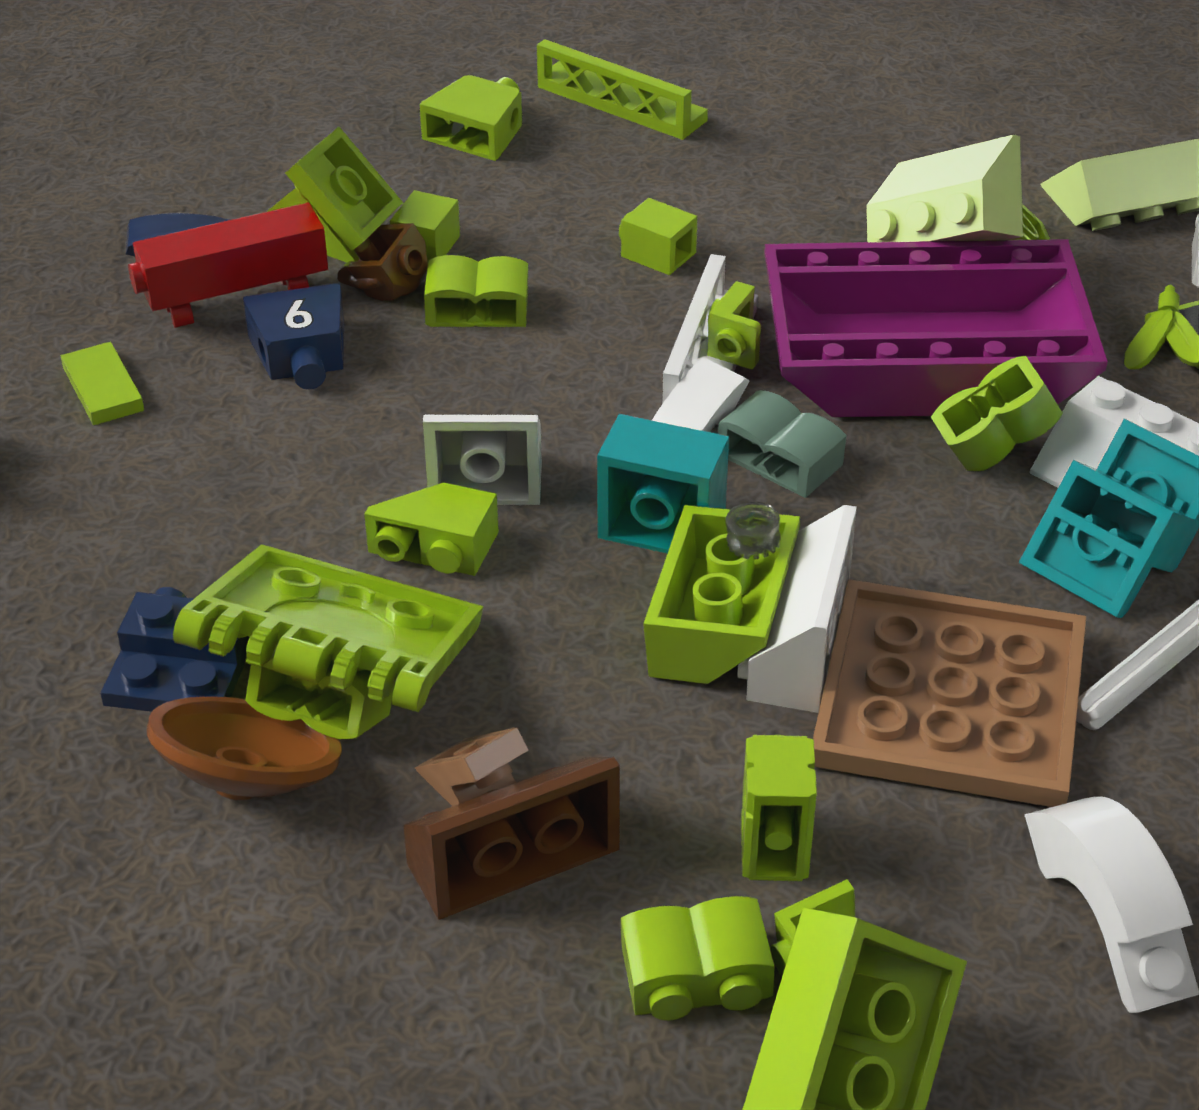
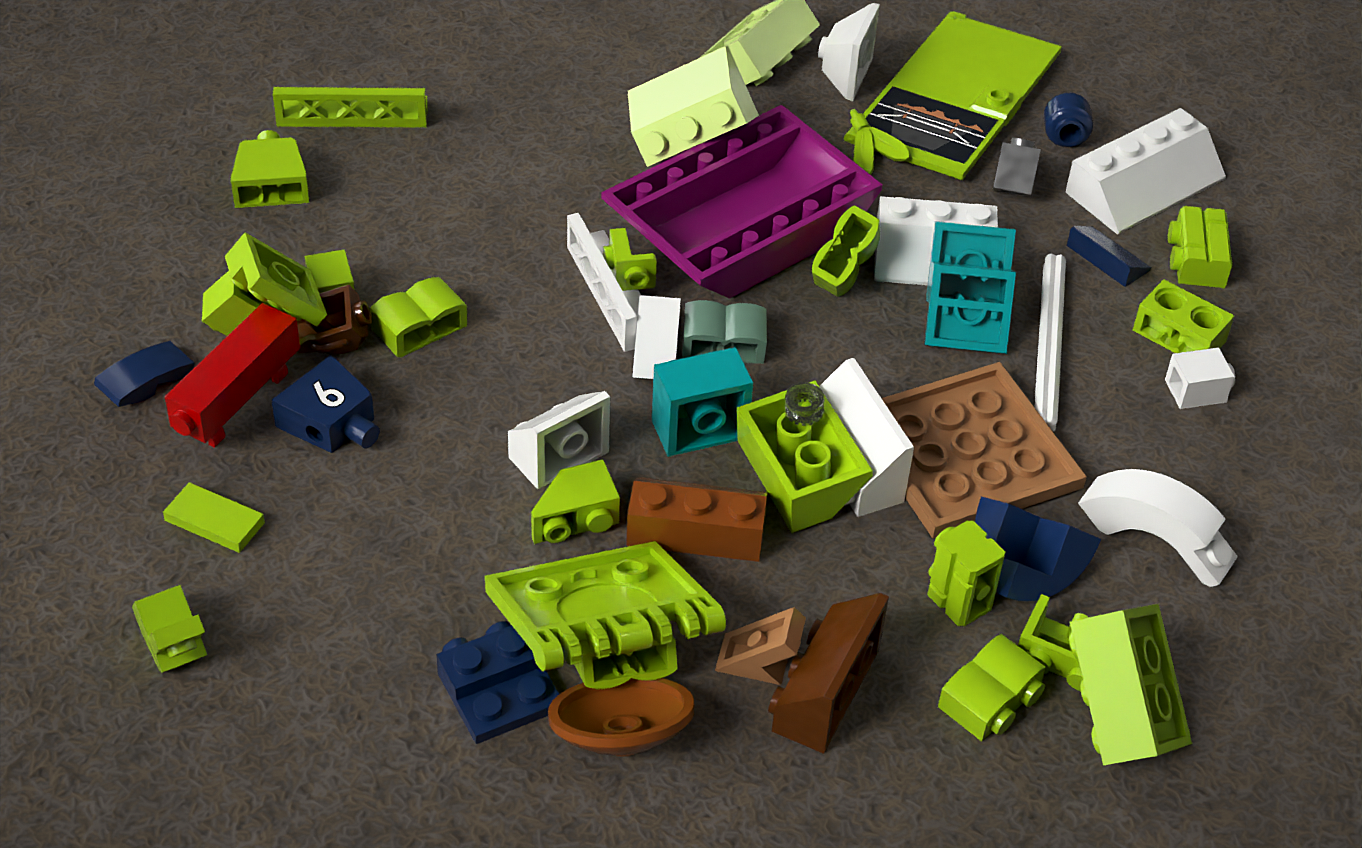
camera: 40 degrees left, 5 degrees up
lime brick [619,198,697,275] -> none
none -> dark orange slope [626,477,768,562]
none -> dark blue brick [975,496,1101,601]

